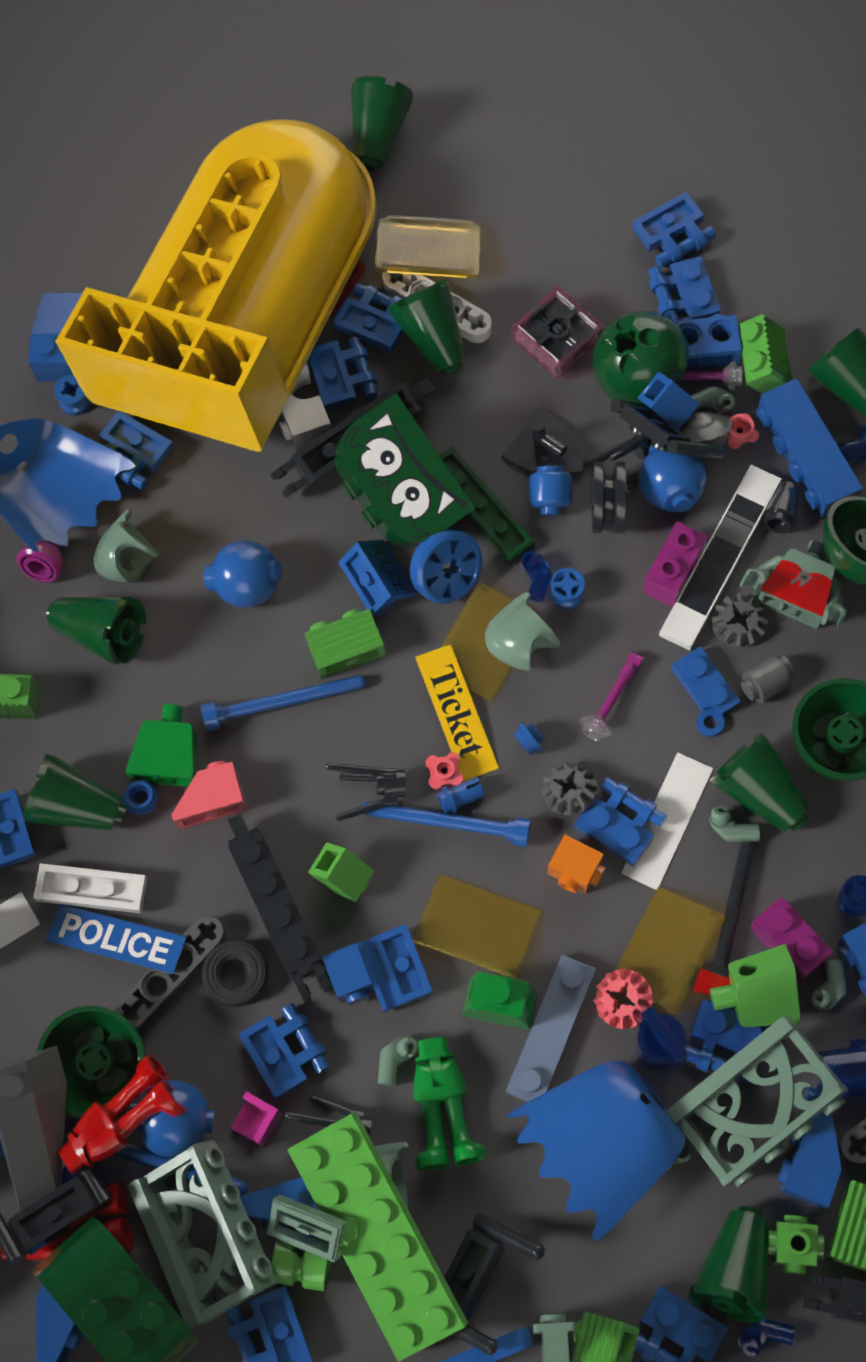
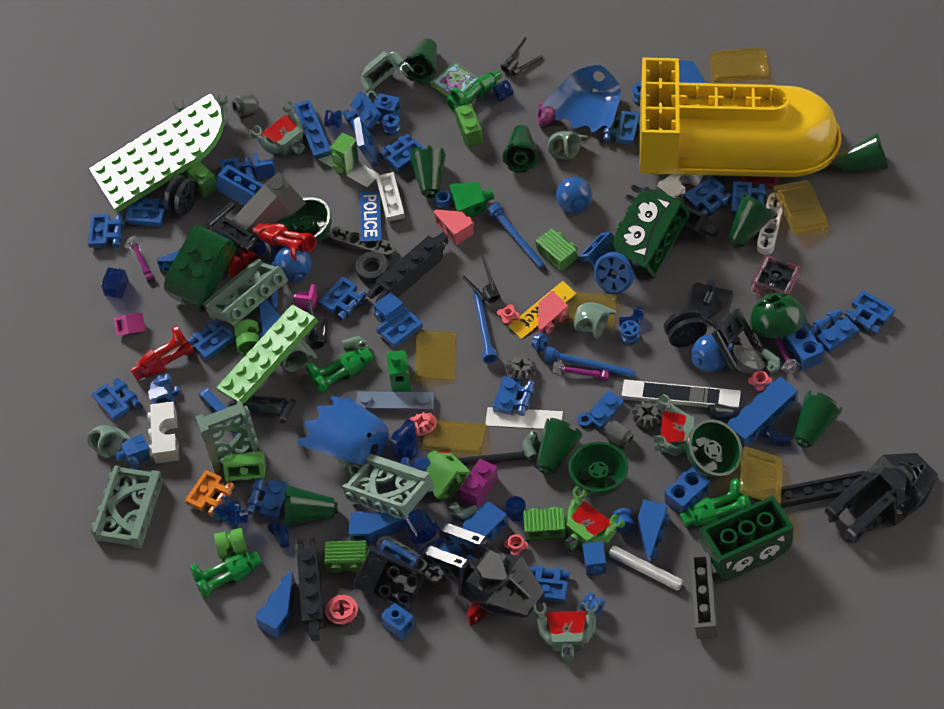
camera: 70 degrees right, 15 degrees down
sand green tile [266,1195,347,1262] -> none
bright green brick [308,842,375,901] -> none
blue pin [437,776,485,814] -> none
dark green tile [439,445,536,565] -> none
blue head [528,466,573,516] -> none
orange brick [547,834,606,894] -> none
blue brick [637,371,699,430] -> none
magenta brick [643,521,708,607] -> none
bright green brick [738,314,793,394] -> none
bright green brick [767,1215,824,1274] -> none
none -> coral slope [538,291,568,334]
none -> blue piece [544,347,636,377]
none -> clear yellow piece [709,47,769,83]

